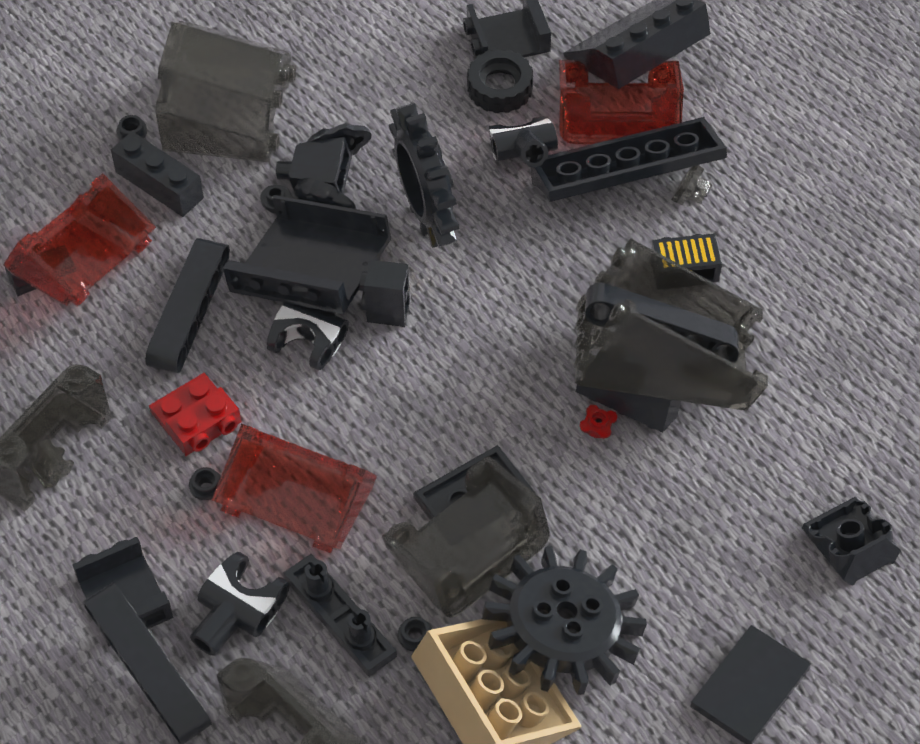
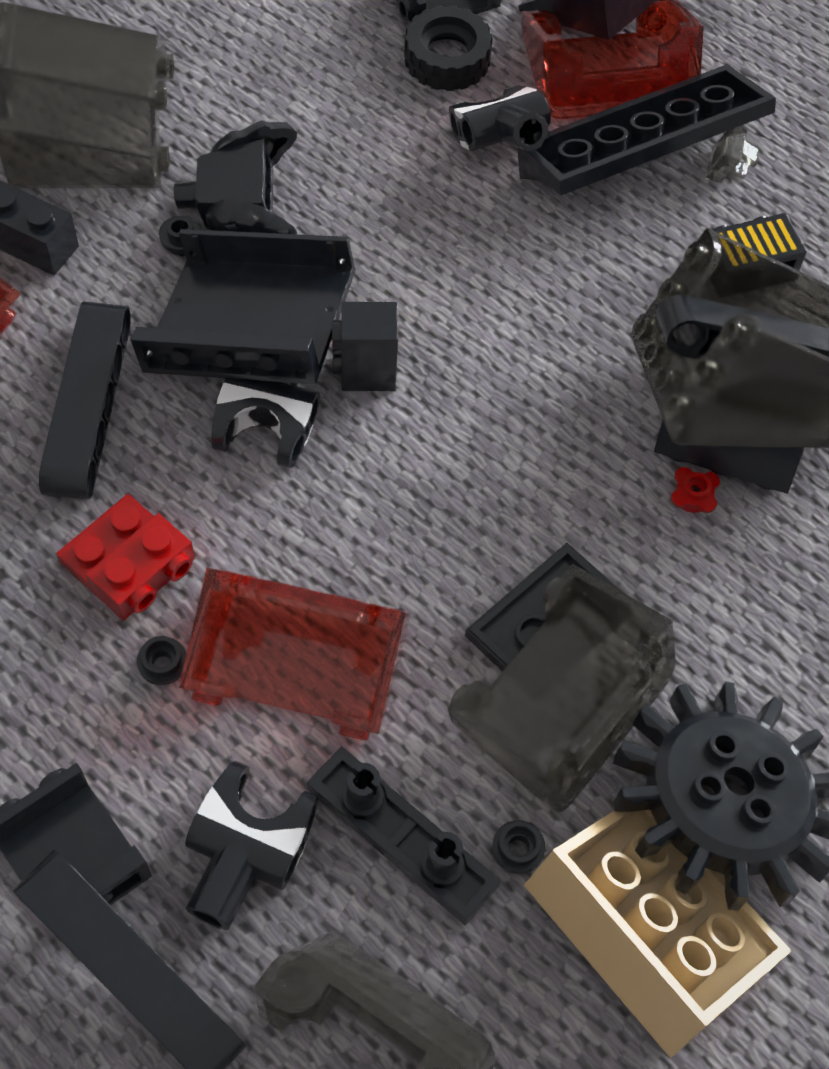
camera: 15 degrees left, 5 degrees up
black gear [389,103,459,248] -> none

